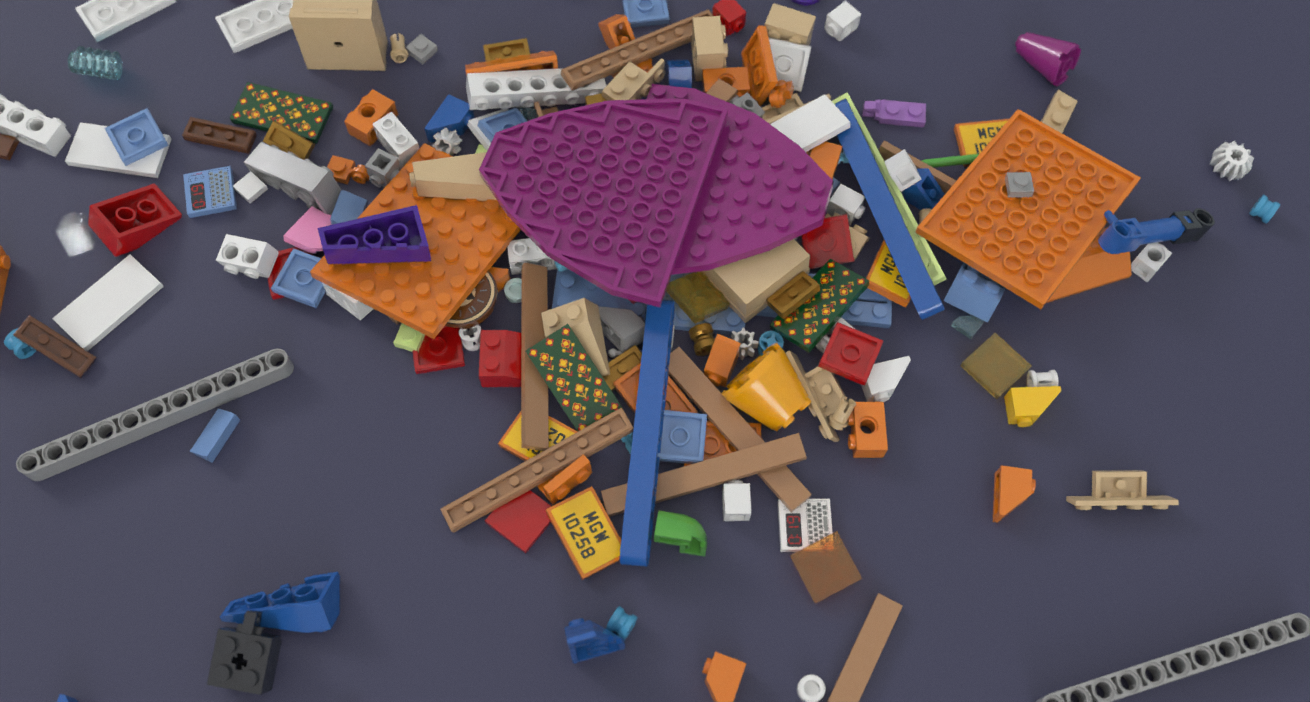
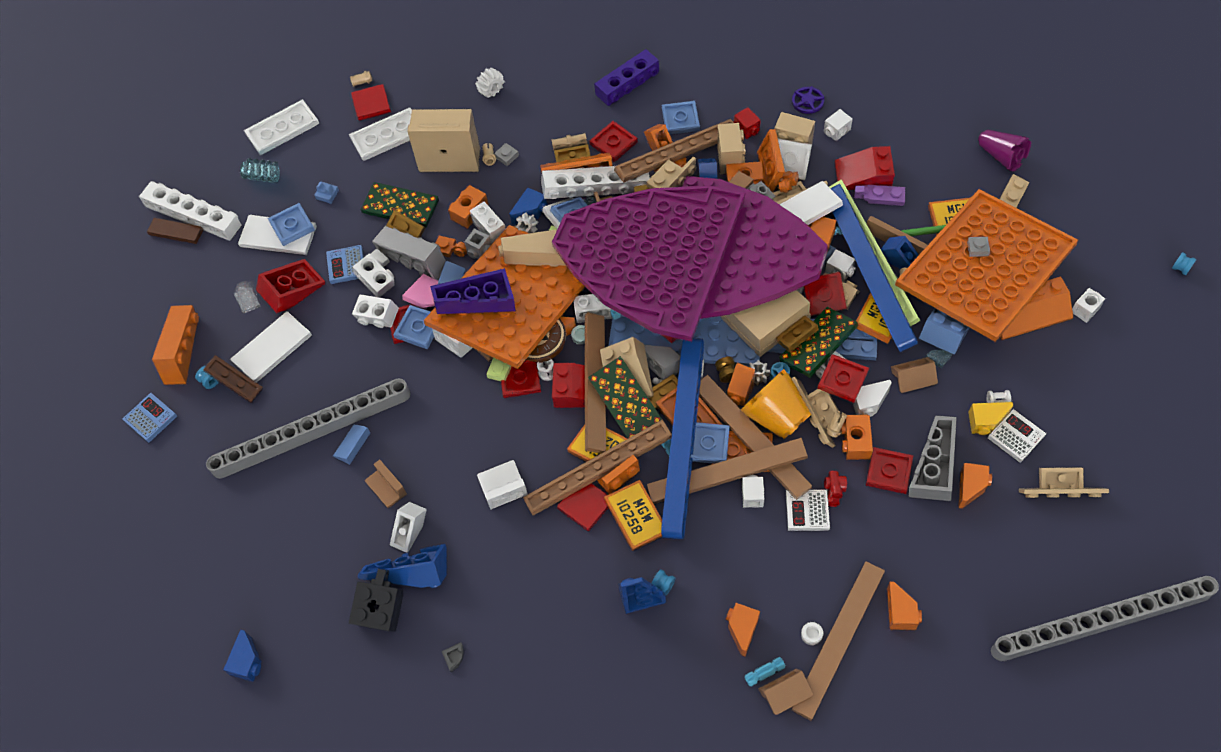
camera: 10 degrees right, 5 degrees down
reddish brown tile [182,117,257,154] -> none
bright green brick [654,511,707,557] -> none
clear yellow tile [666,271,730,324] -> none
clear orange tile [789,531,862,603] -> none
white brick [884,149,921,191] -> none
clear yellow tile [961,333,1032,399] -> none
blue piece [1098,208,1215,254] -> none
white gear [1210,141,1254,181] -> none
none -> medium blue tile [314,182,339,204]
none -> white brick [353,253,394,298]
none -> medium nougat panel [365,459,407,508]
none -> white slope [390,502,427,553]
none -> white bracket [477,460,528,510]
none -> tan pin [552,133,587,150]
none -> red tile [589,121,638,162]
none -> red plate [824,471,847,507]
none -> red slope [834,146,895,190]
none -> red tile [866,447,913,494]
none -> orange slope [887,582,922,630]
none -> medium nougat panel [891,357,938,393]
none -> light grey wedge [909,416,956,501]
none -> white tile [988,409,1046,463]

